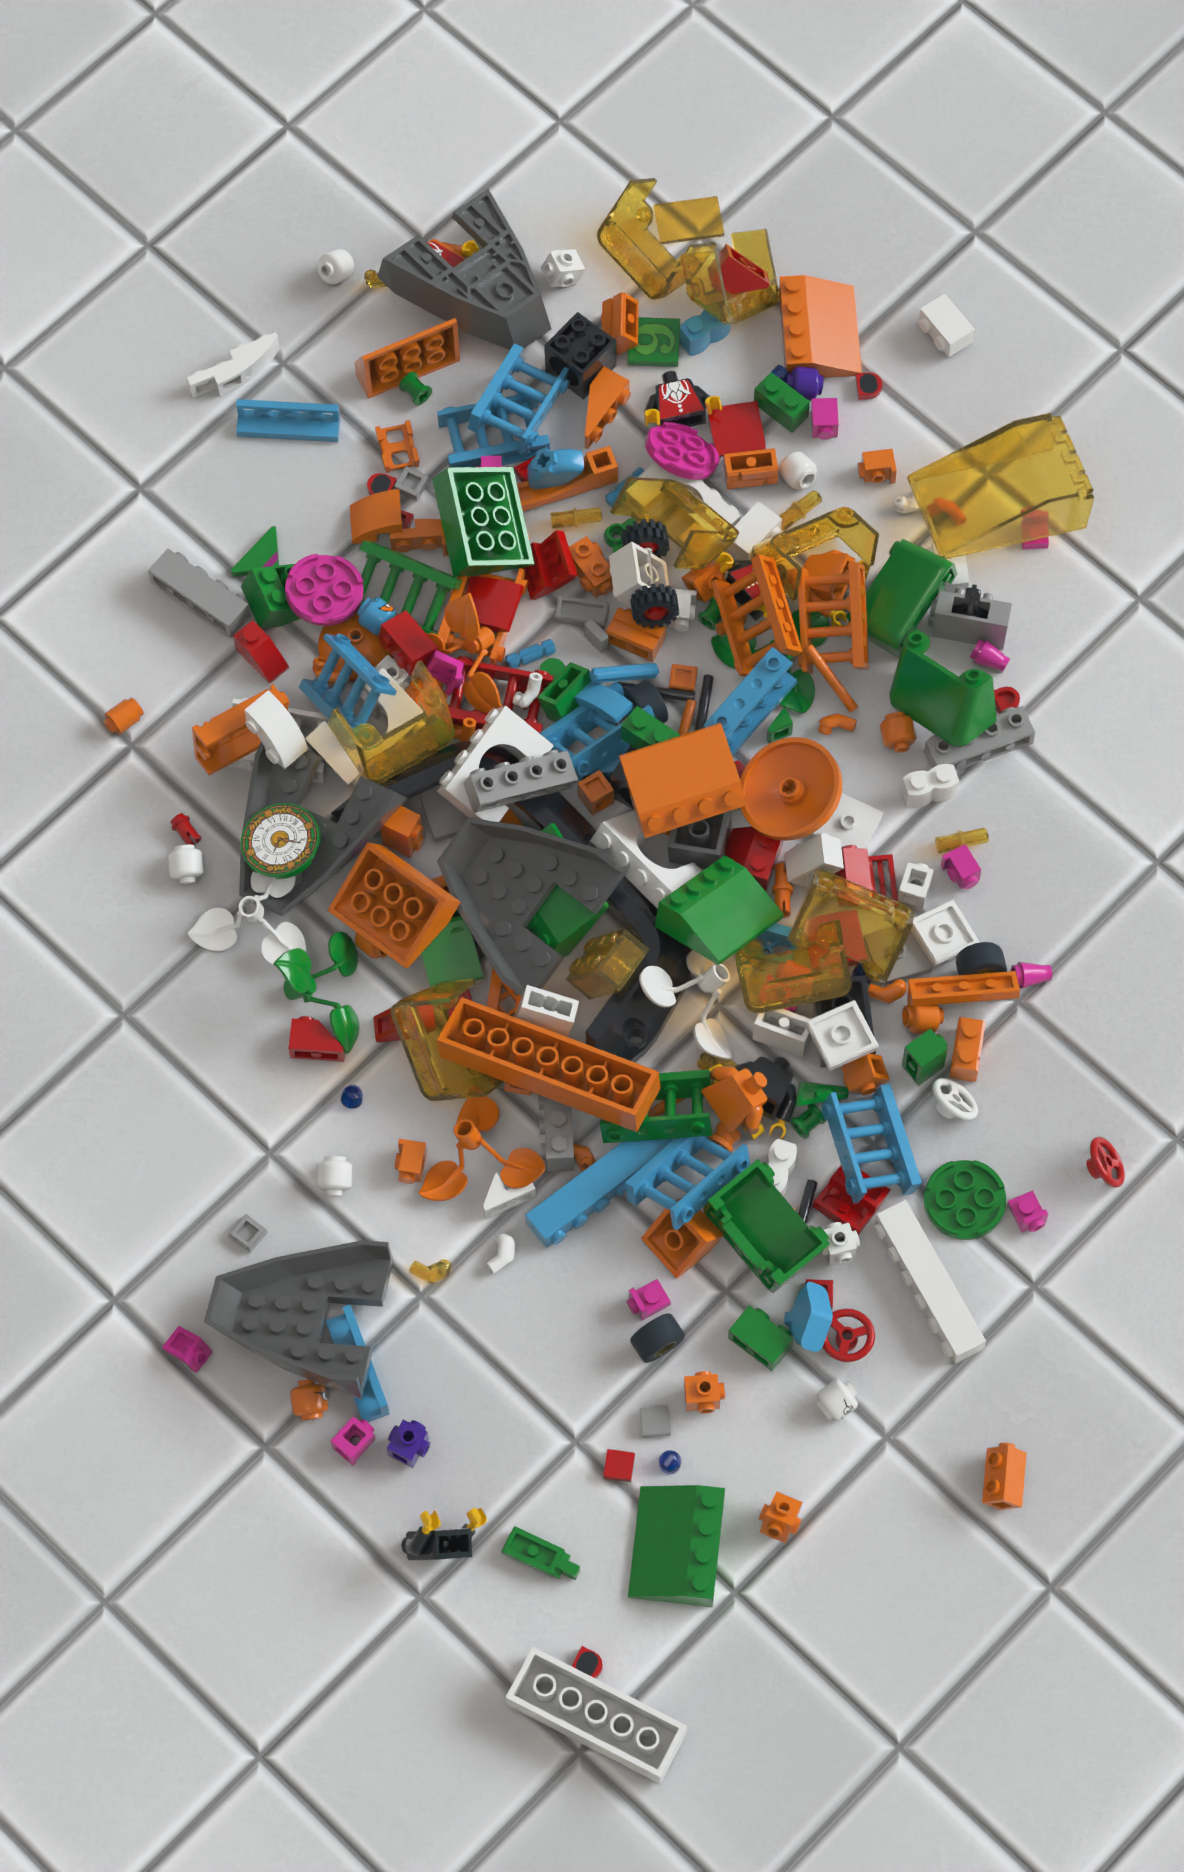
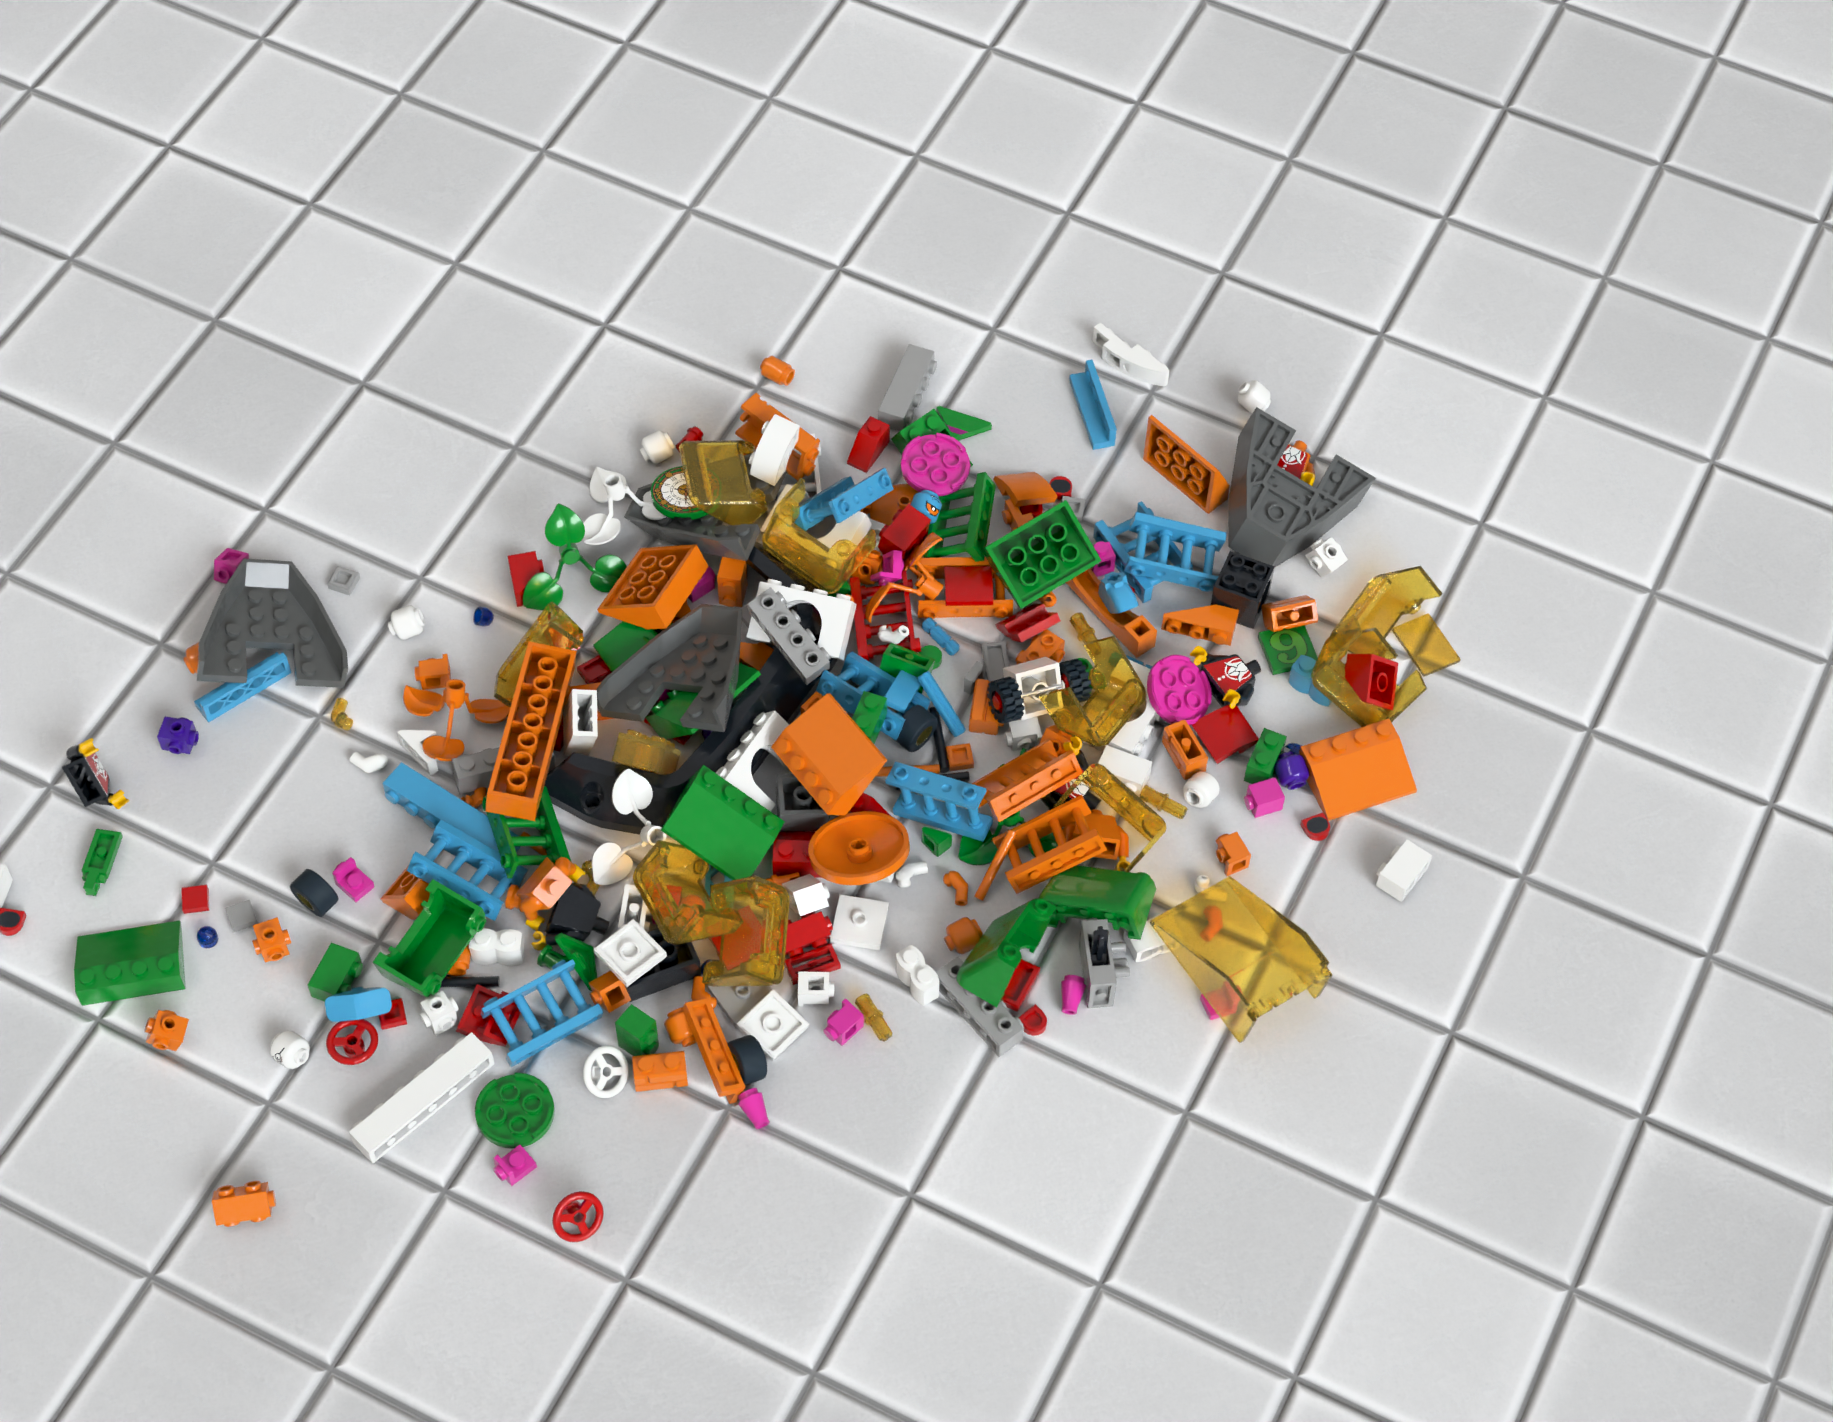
camera: 70 degrees right, 10 degrees down
dark pink brick [331,1416,375,1466] -> none
orange piece [375,420,420,473] -> none
green bush [399,372,432,405] -> none
none -> clear yellow windscreen [679,440,768,525]

